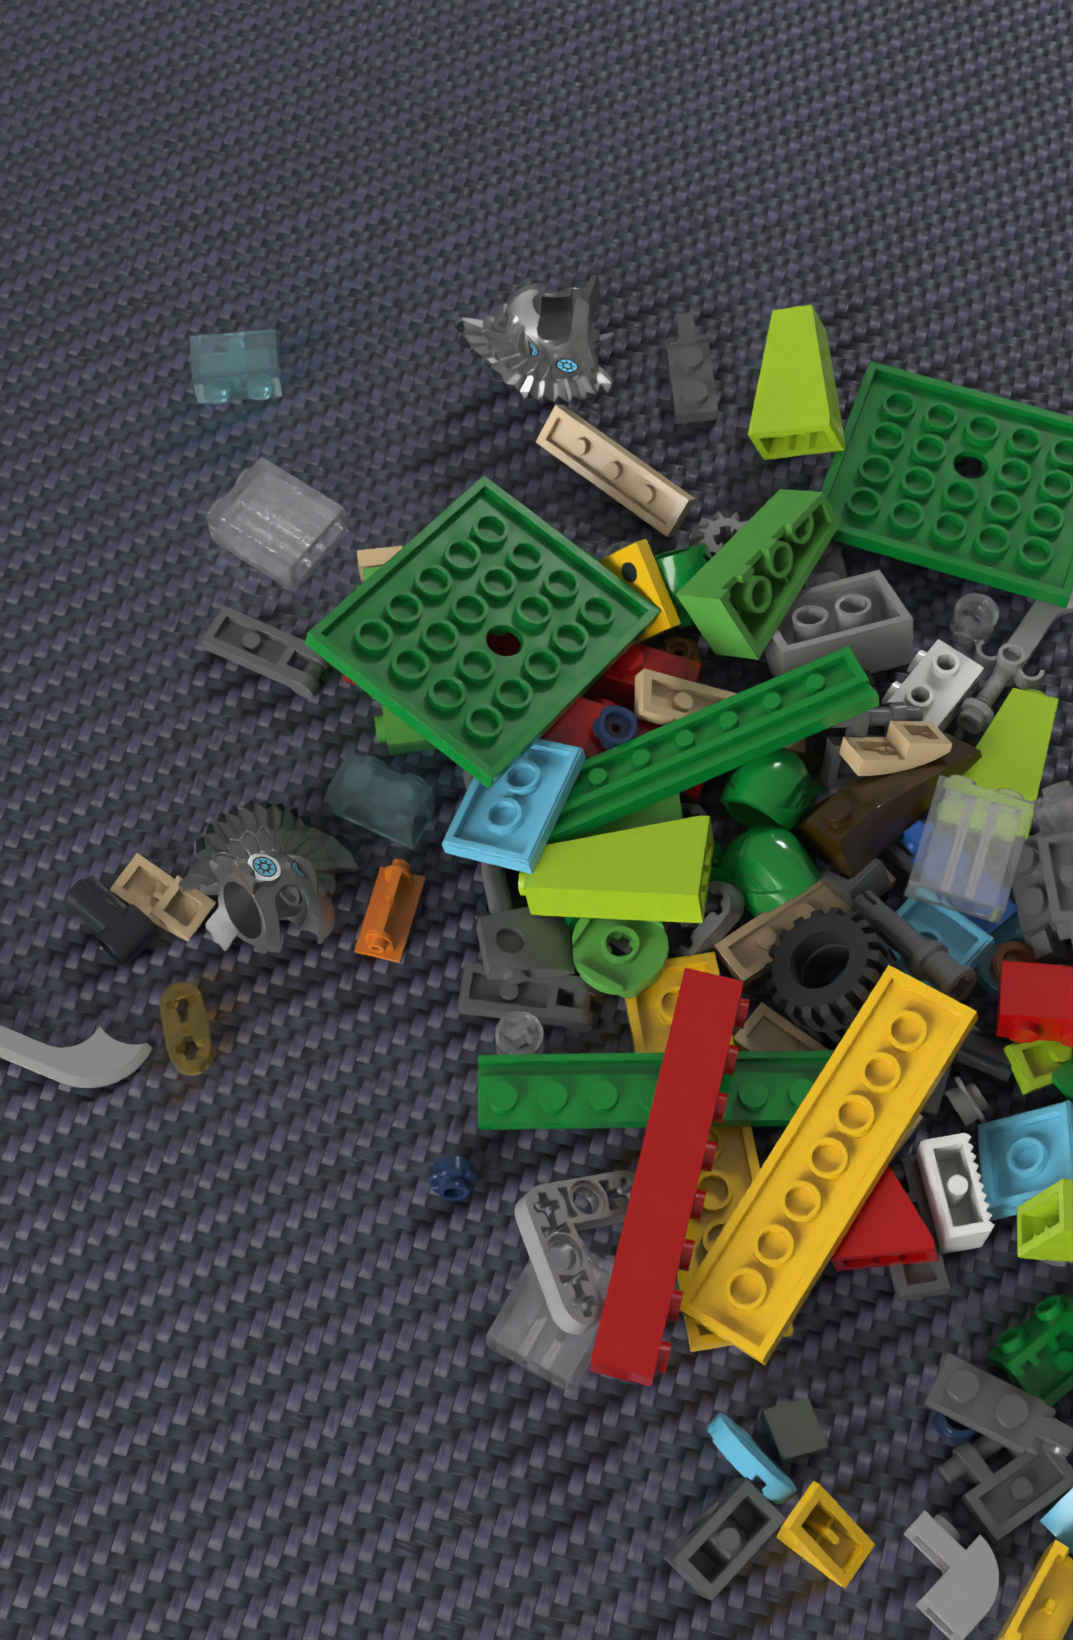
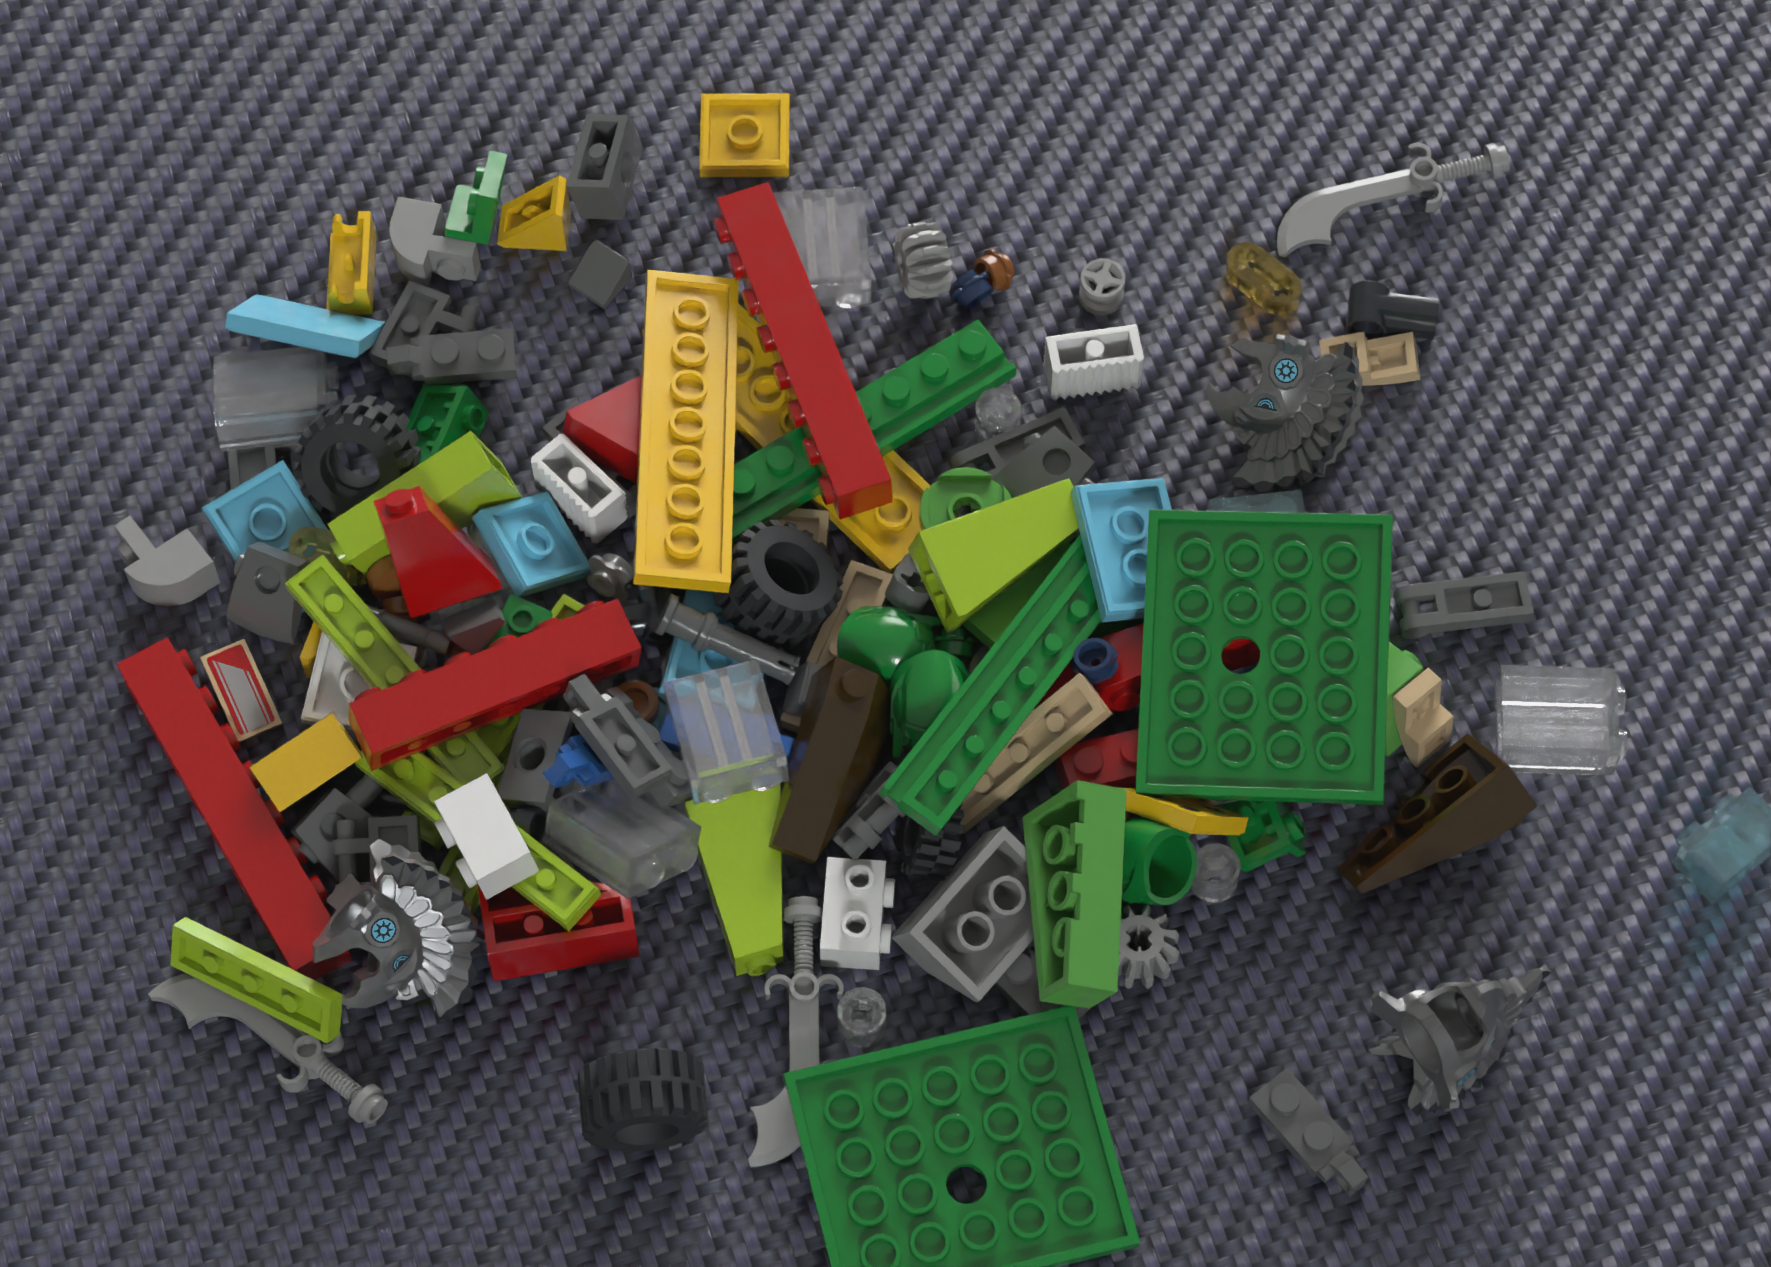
camera: 145 degrees right, 0 degrees up
orange hinge [354,859,426,963] -> none
light grey beam [514,1170,635,1334] -> none
tan plate [536,405,696,537] -> none
medium azure tile [707,1413,797,1505] -> none
lime slope [748,305,845,460] -> none
tan slope [839,721,952,776] -> none
none -> green bracket [444,151,507,245]
none -> yellow tile [699,93,790,177]
none -> light grey gear [893,222,953,299]
none -> dark orange plate [973,249,1014,292]
none -> white brick [1044,324,1144,401]
none -> light grey wheel [1079,258,1126,316]
none -> dark brown wedge [1337,733,1537,894]

